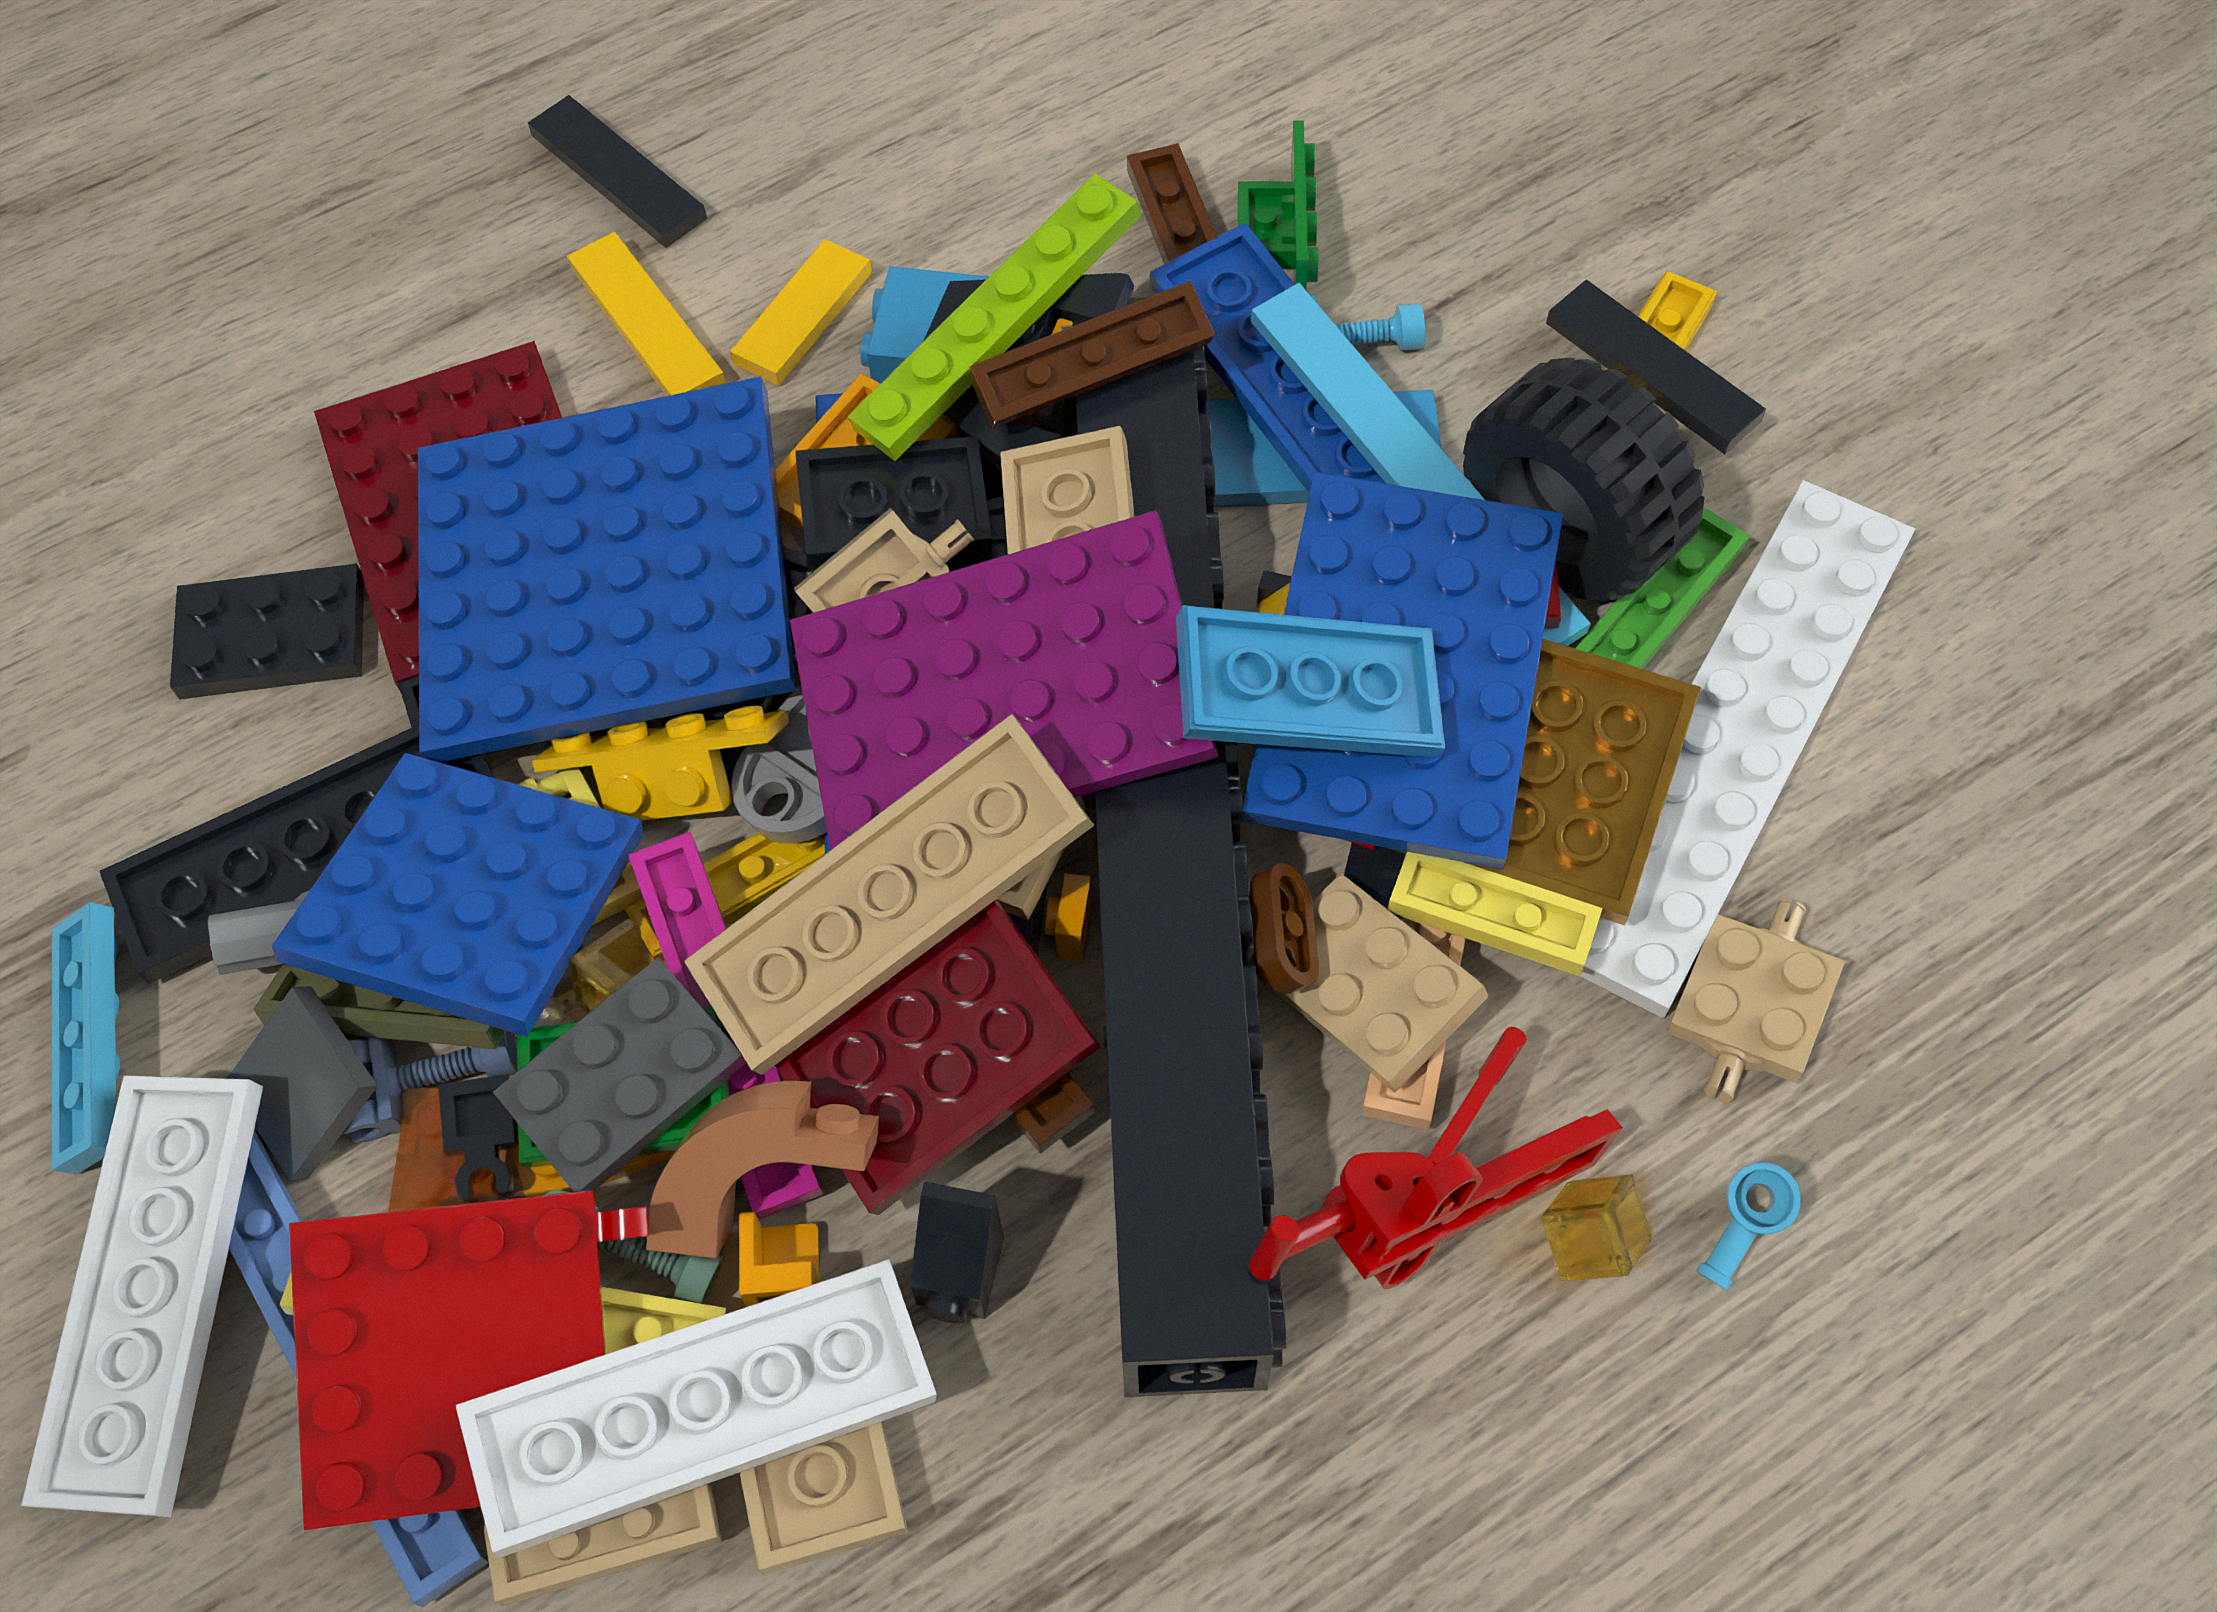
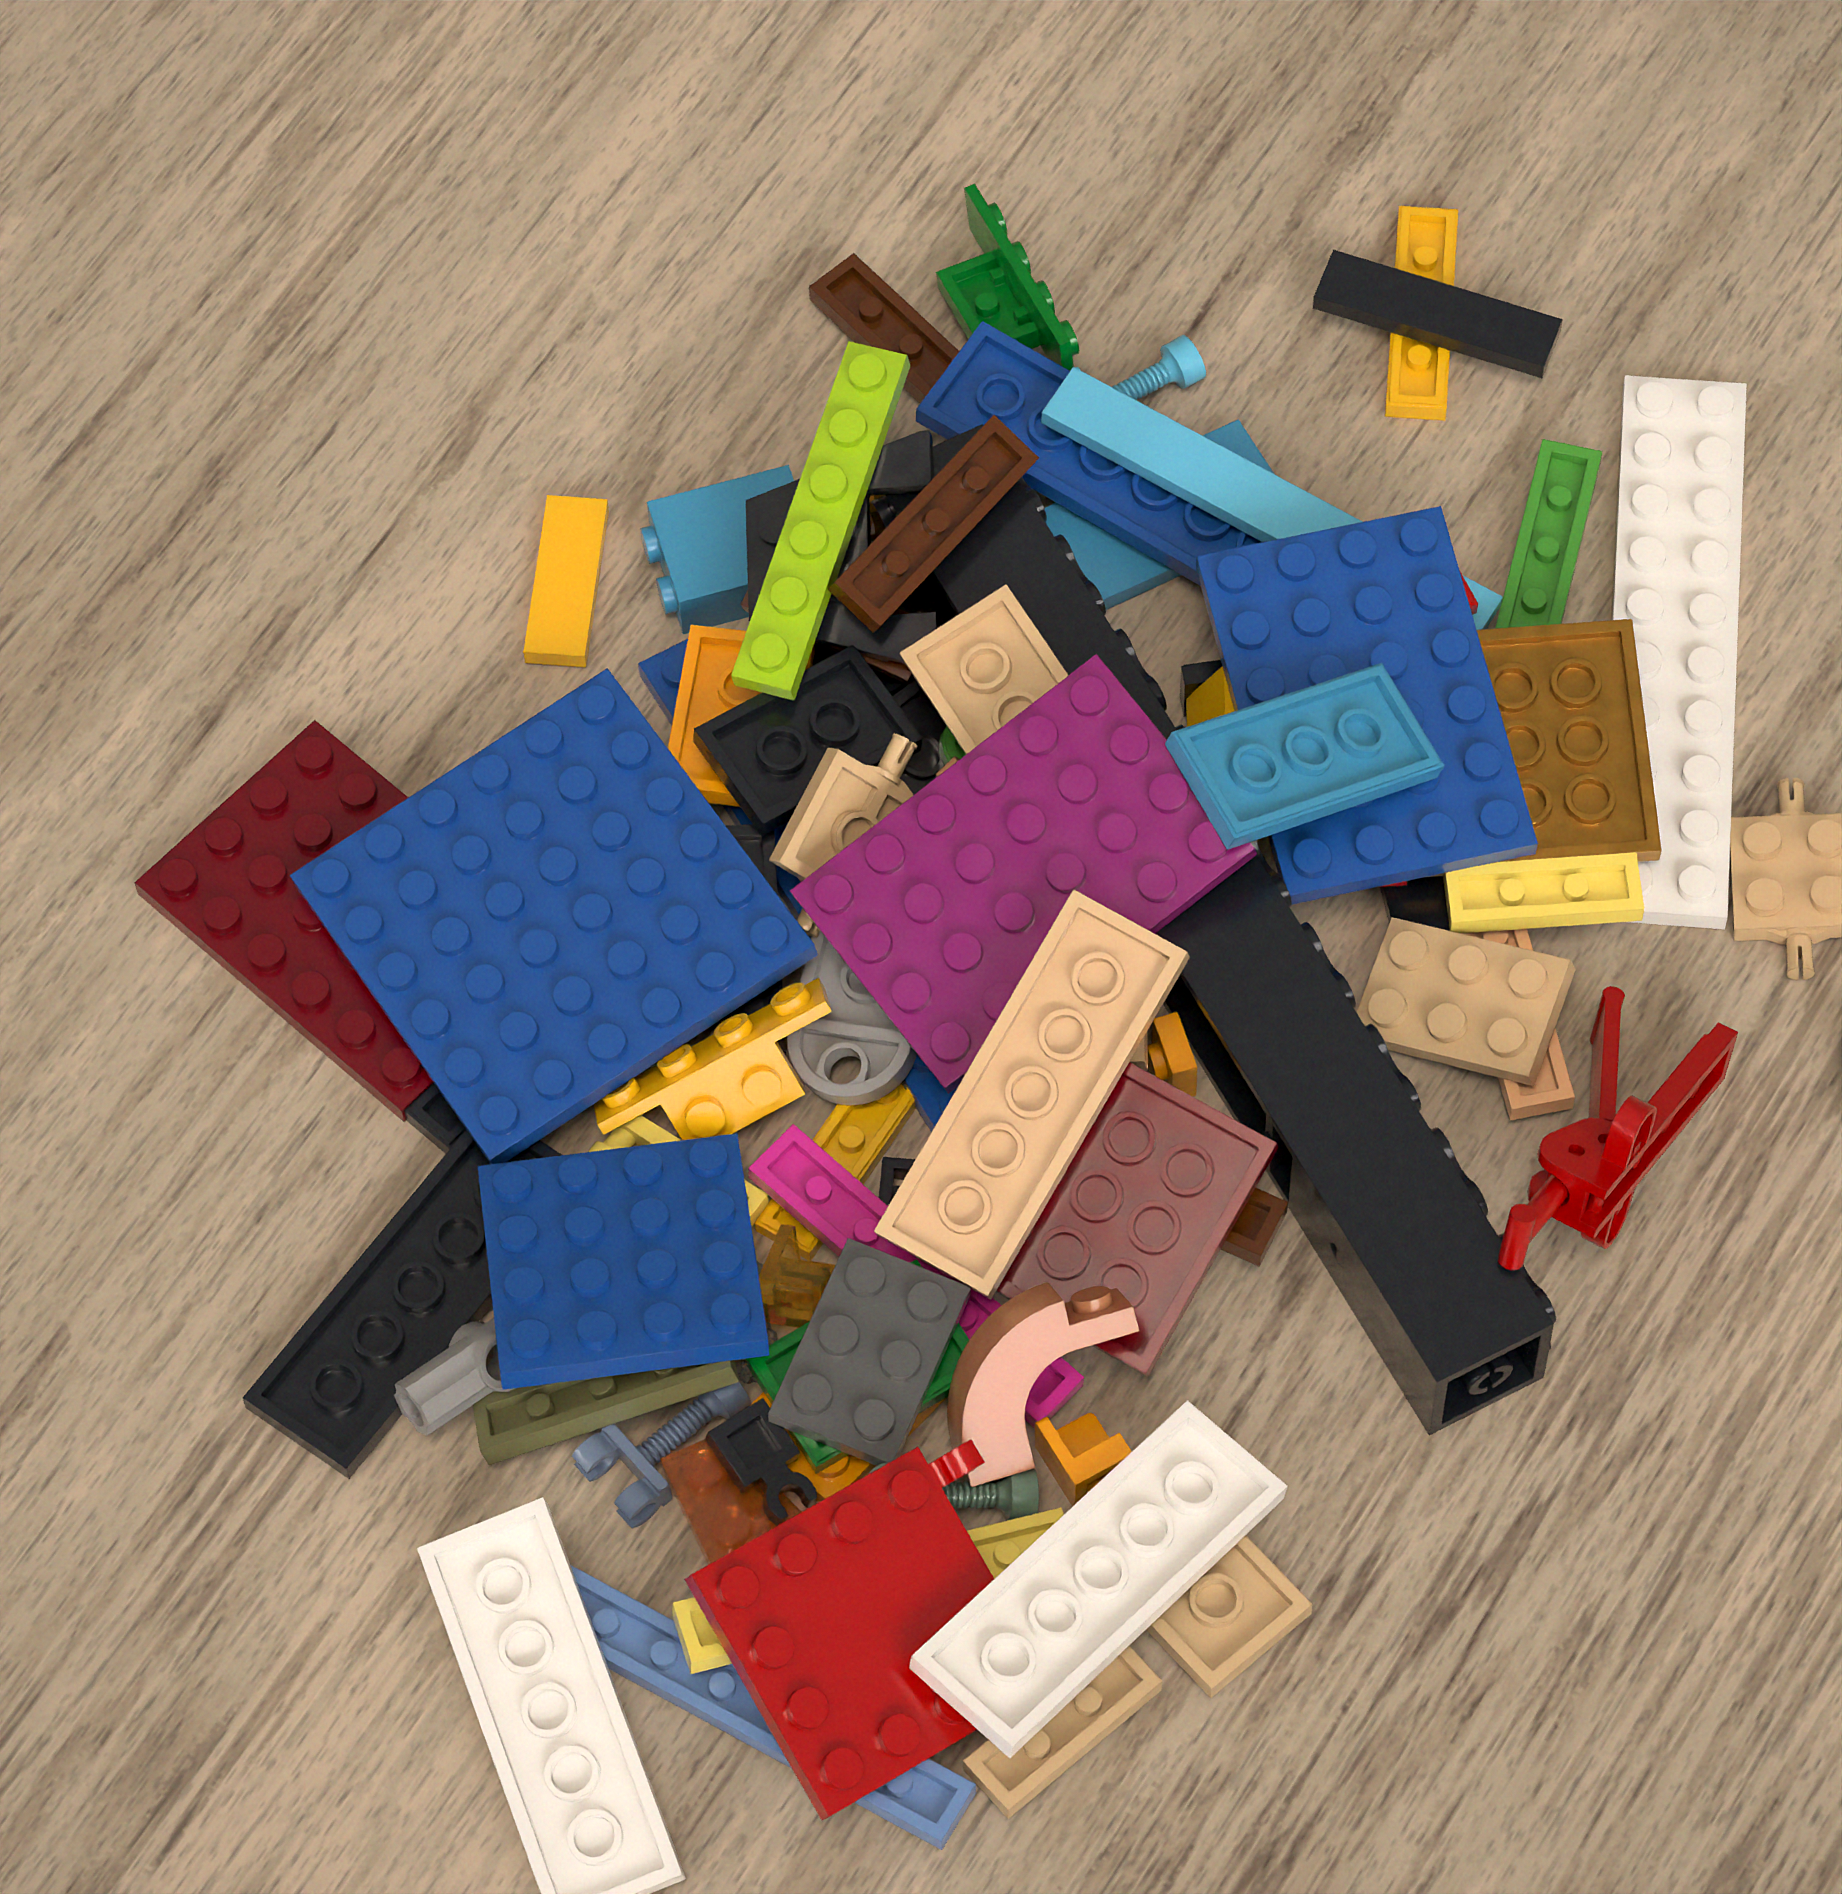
camera: 25 degrees left, 0 degrees up
medium azure plate [52,902,120,1174] -> none
black plate [170,563,364,700] -> none
dark grey tile [227,986,377,1181] -> none
black tile [528,95,707,248] -> none
yellow tile [567,231,726,396] -> none
black slope [910,1181,1004,1323] -> none
reddish brown plate [1249,863,1319,995] -> none
black tyre [1463,358,1705,601] -> none
clear yellow panel [1541,1174,1652,1282] -> none

